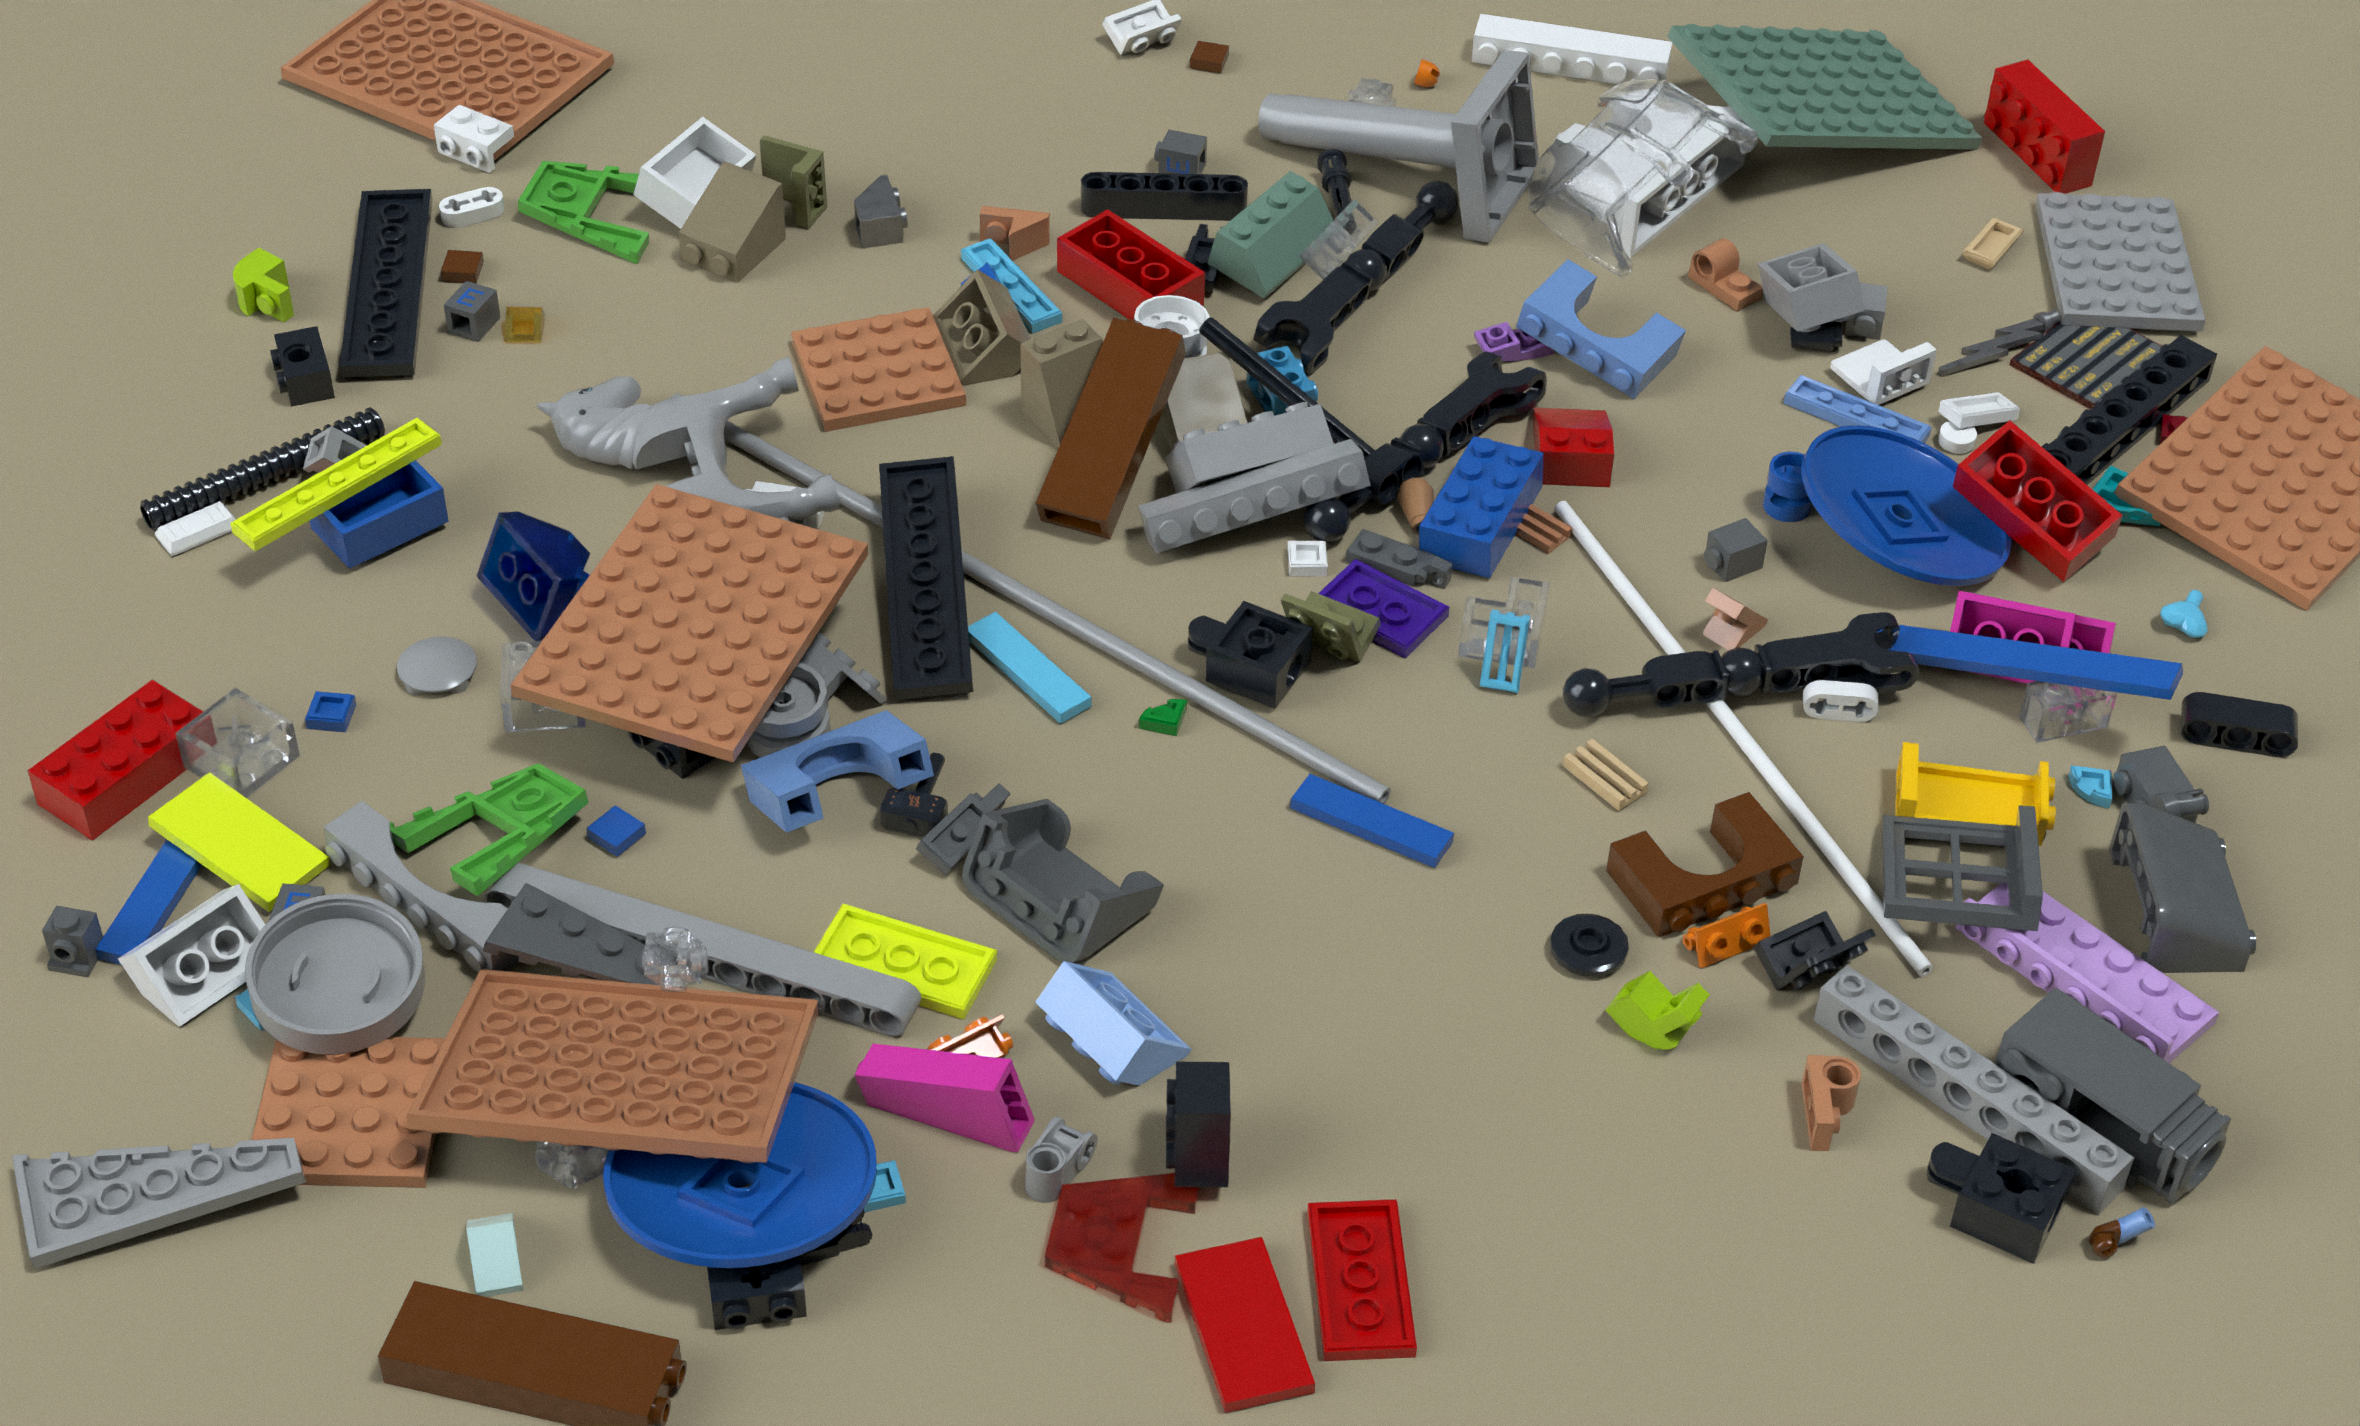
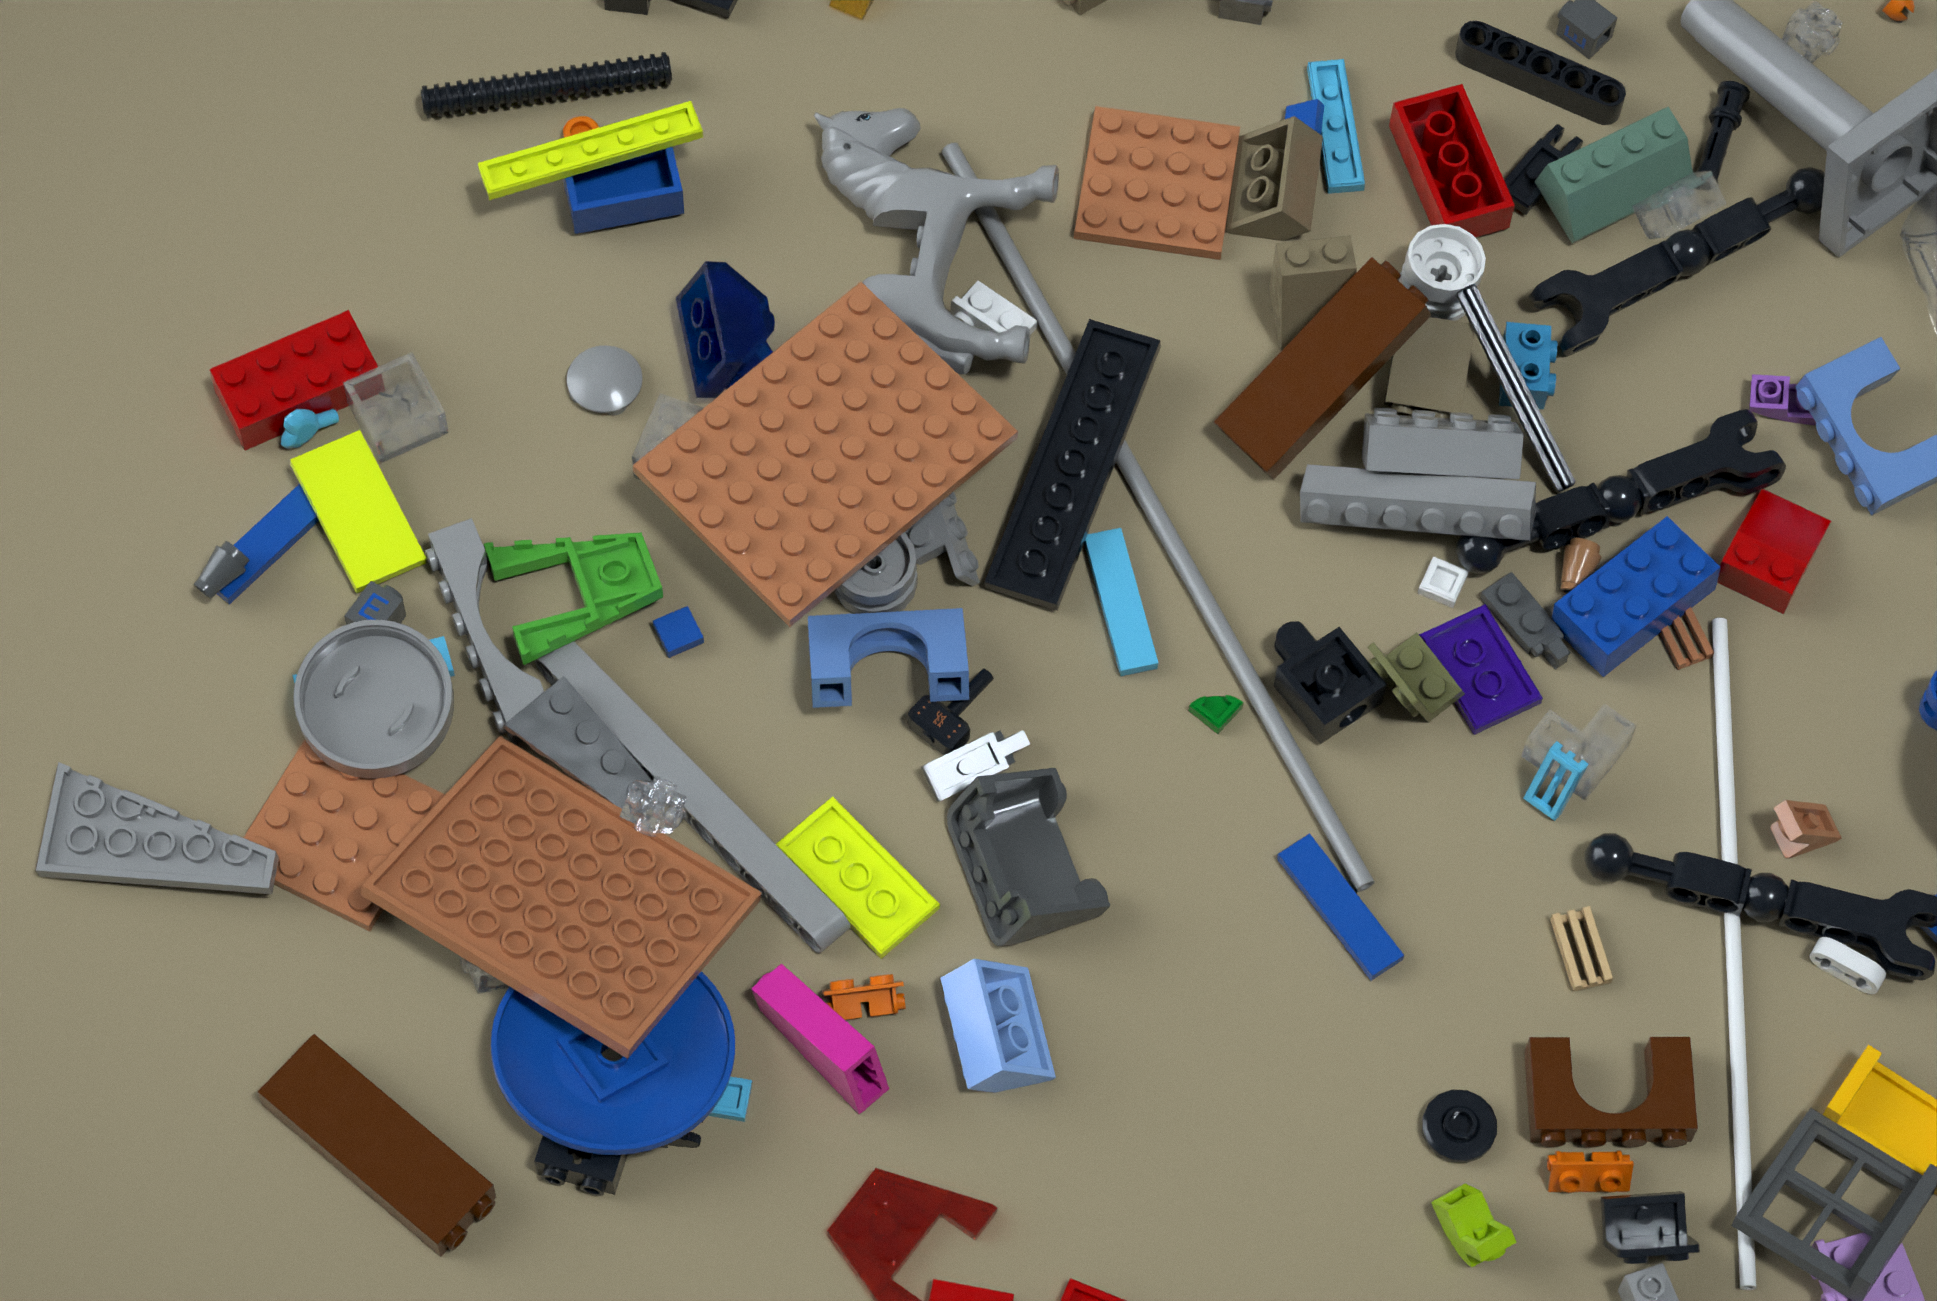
camera: 25 degrees right, 20 degrees up
dark grey brick [42,905,103,977] -> none
white slope [118,884,265,1026] -> none
white tile [155,502,236,557] -> none
light grey brick [303,426,367,473] -> none
blue tile [305,691,356,732] -> none
light aqua slope [466,1213,523,1297] -> none
nougat slope [979,206,1050,260] -> none
light grey piece [1025,1116,1098,1202] -> none
black brick [1166,1061,1231,1187] -> none
dark grey brick [1704,518,1768,582] -> none
none -> dark grey cone [193,541,250,599]
none -> medium azure rock [280,409,339,449]

